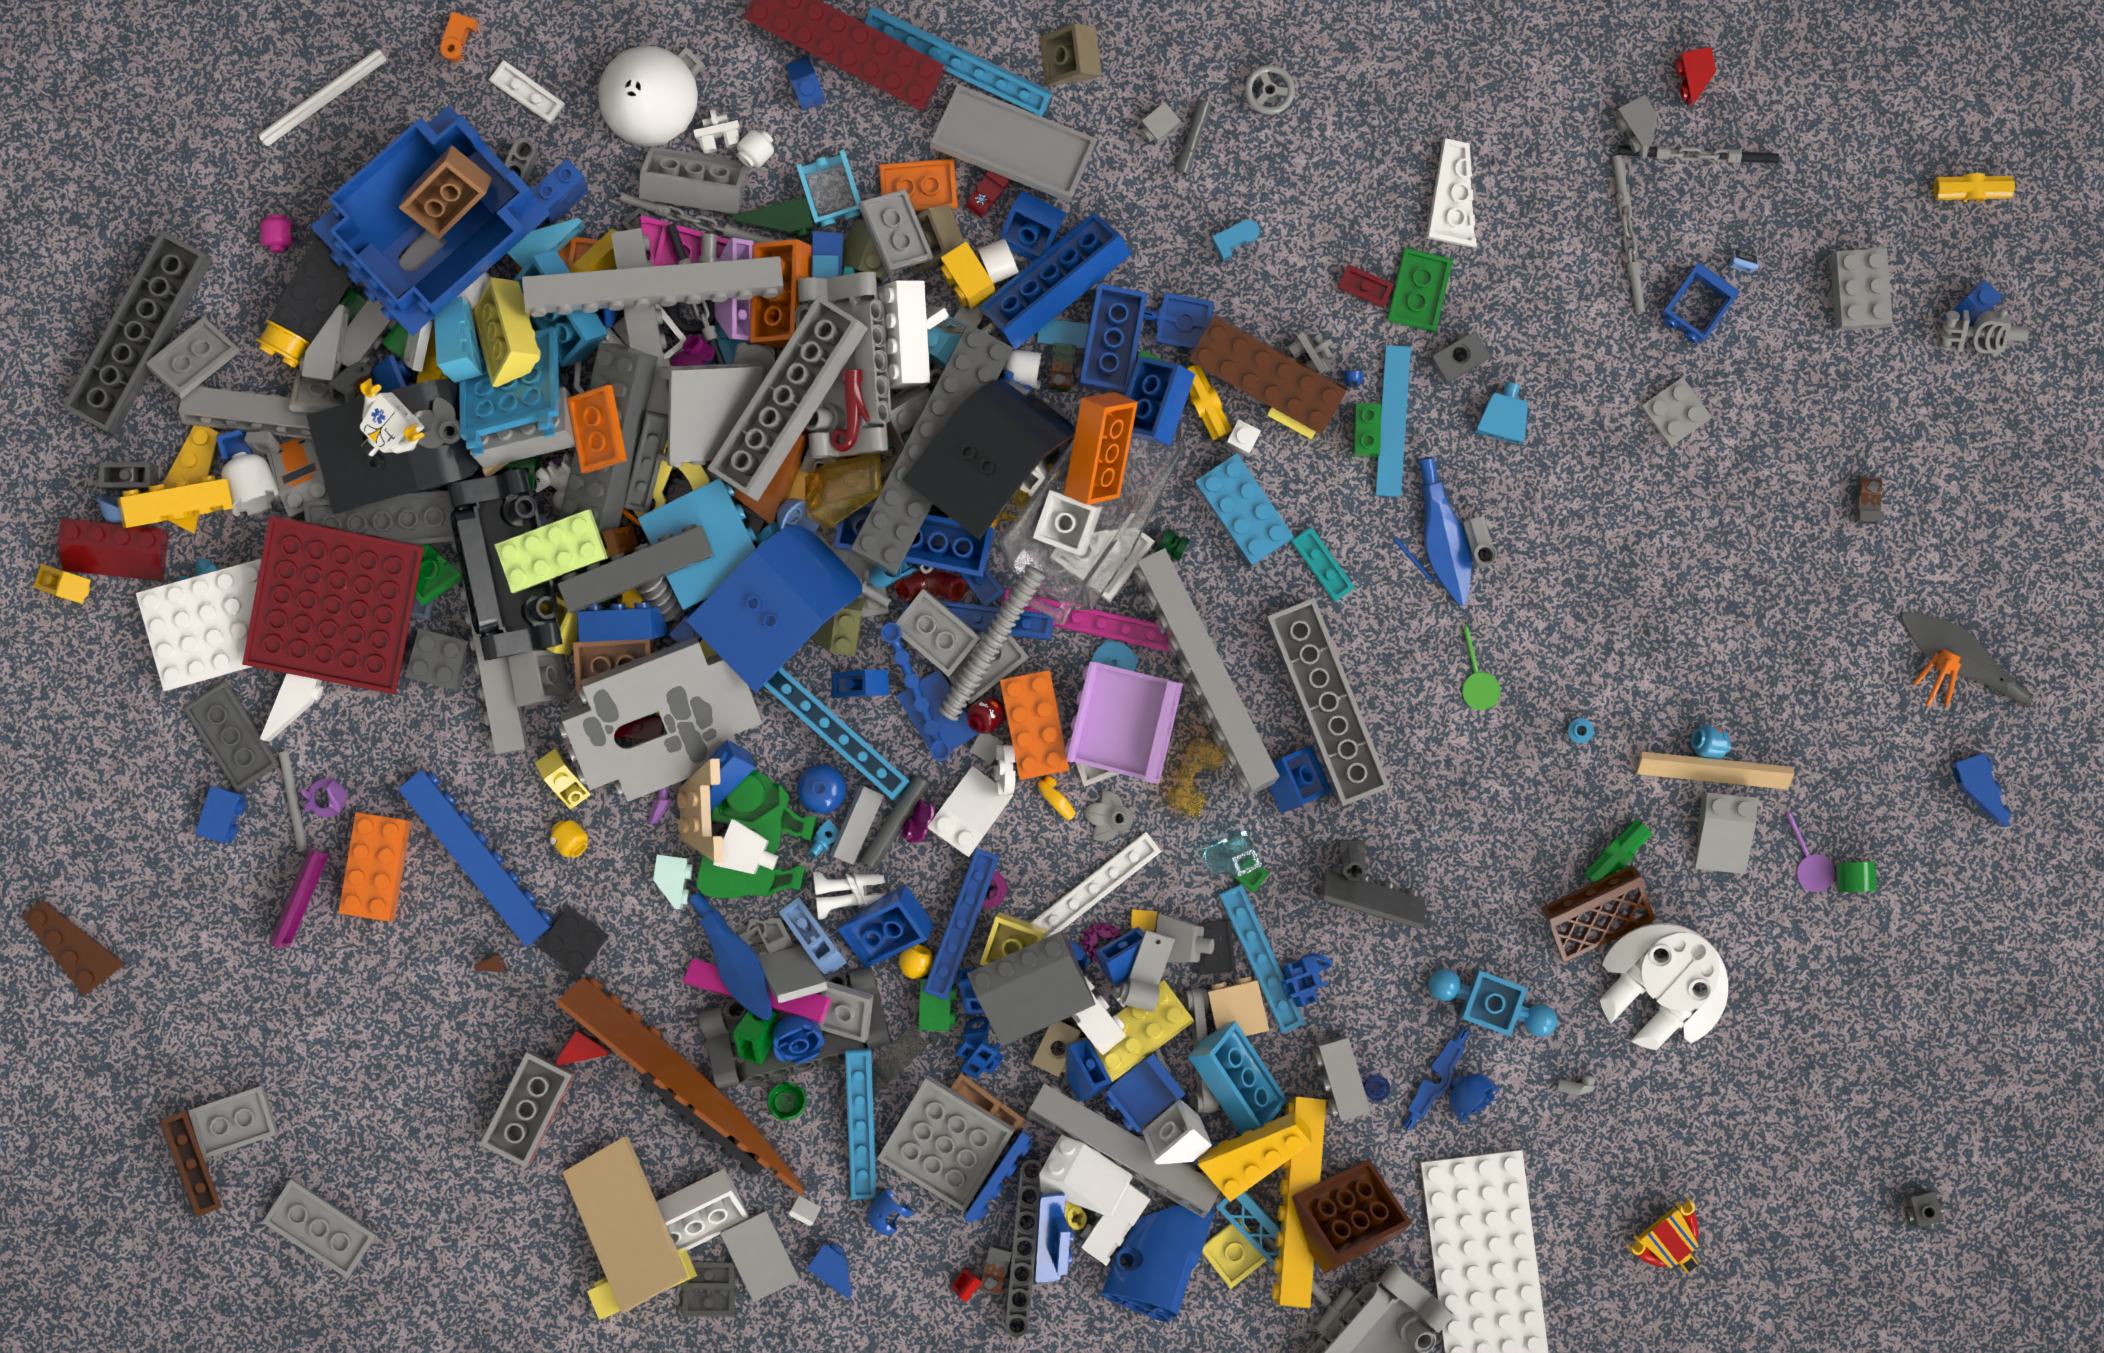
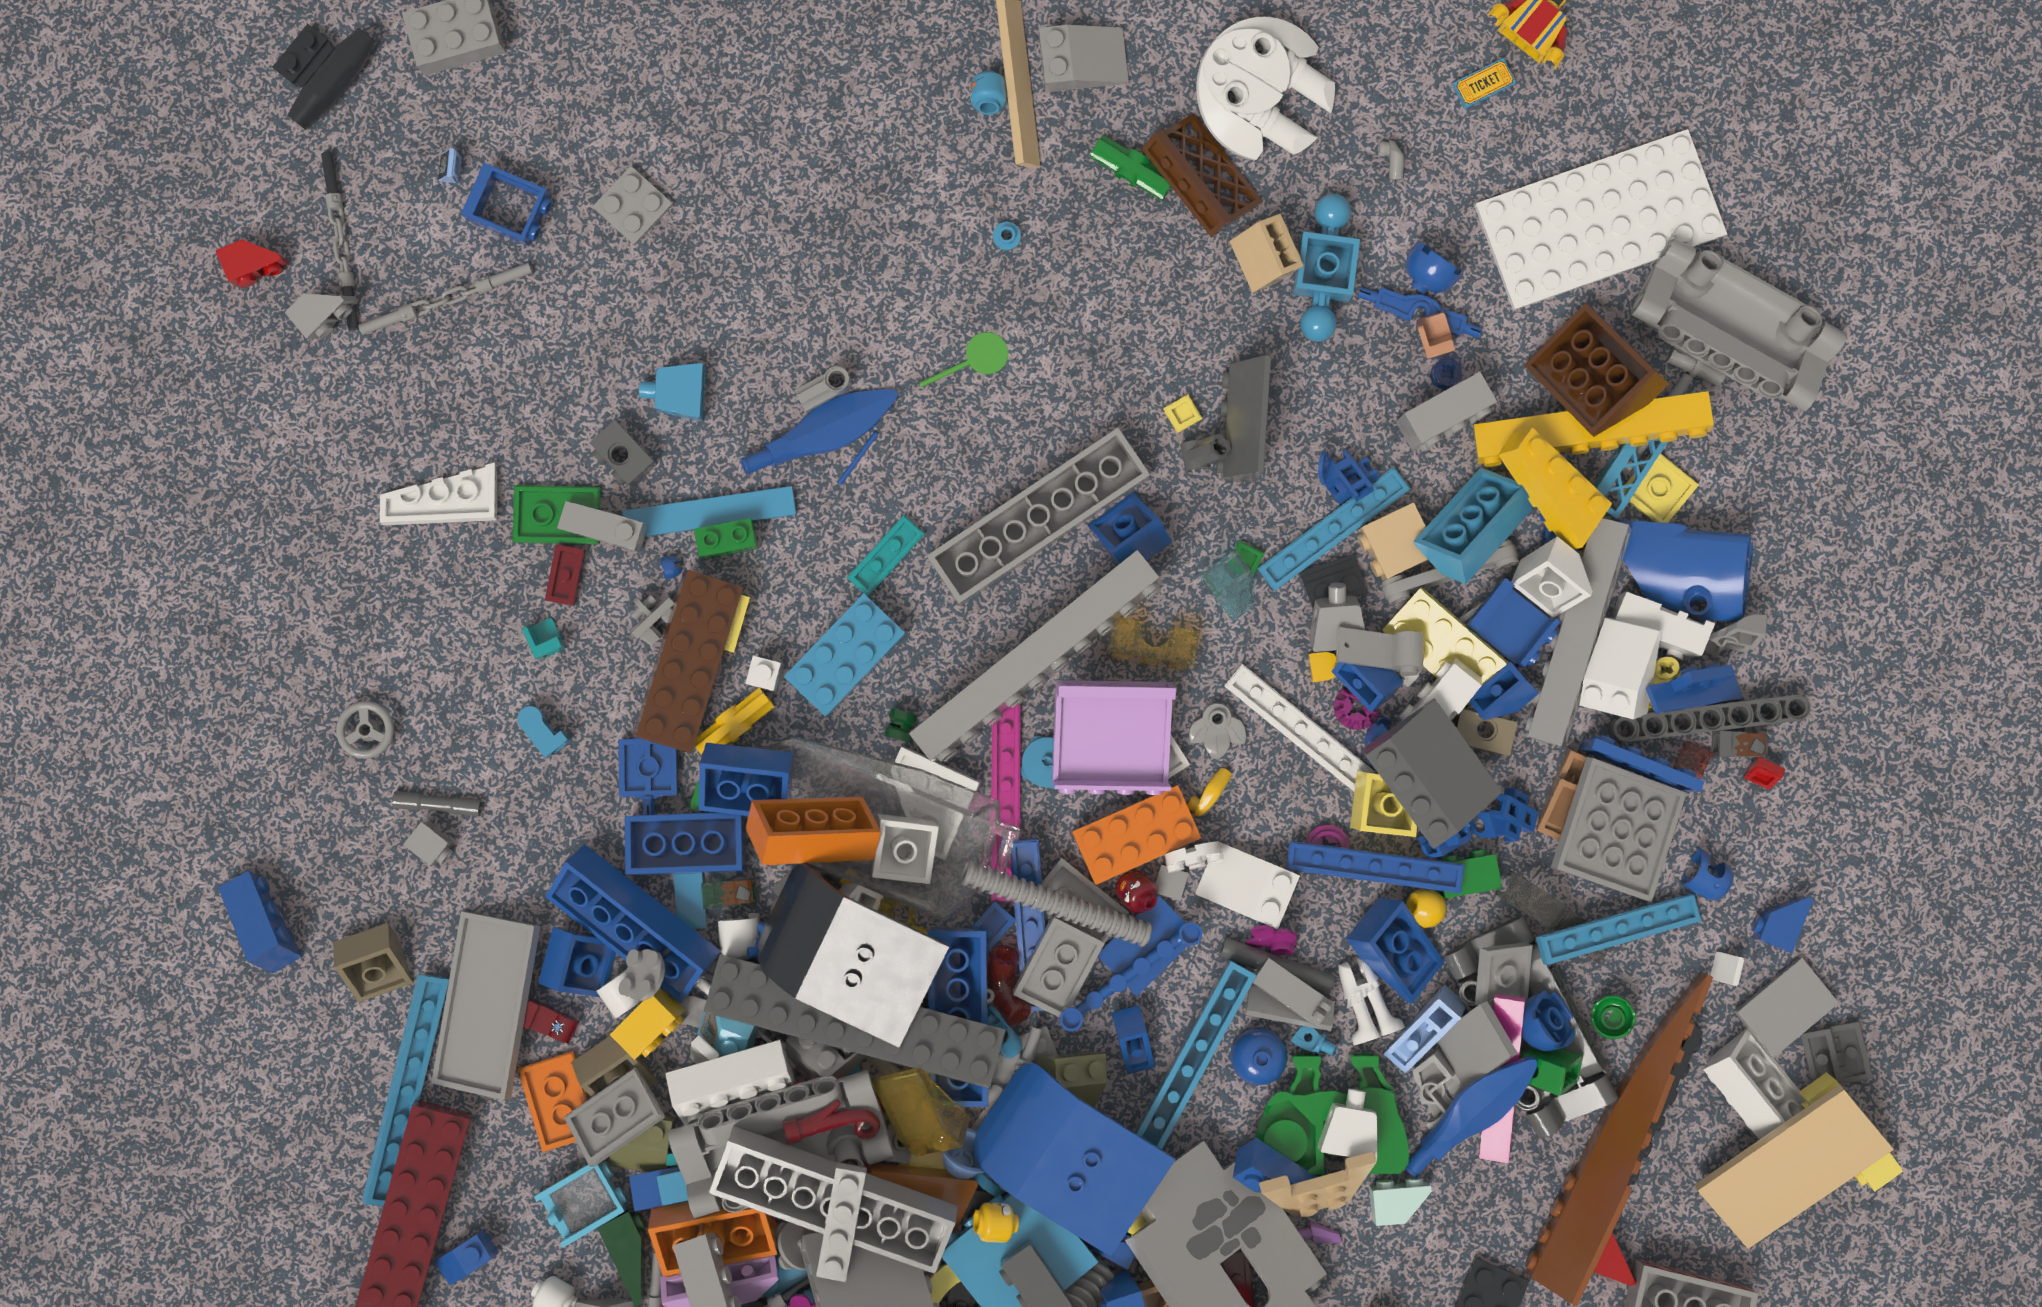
camera: 105 degrees left, 0 degrees up
none -> black plate [272,23,377,130]
none -> teal panel [521,618,566,660]
none -> light grey slope [557,501,648,554]
none -> light grey piece [619,949,665,1001]
none -> plate [816,1162,867,1282]
none -> yellow head [973,1203,1019,1243]
none -> light yellow tile [1163,394,1202,434]
none -> tan brick [1229,214,1304,293]
none -> light grey hinge [1253,958,1334,1027]
none -> nougat panel [1417,311,1455,359]
none -> tile [1452,58,1516,109]
none -> clear red tile [1673,741,1713,779]
none -> light grey slope [1703,614,1767,656]

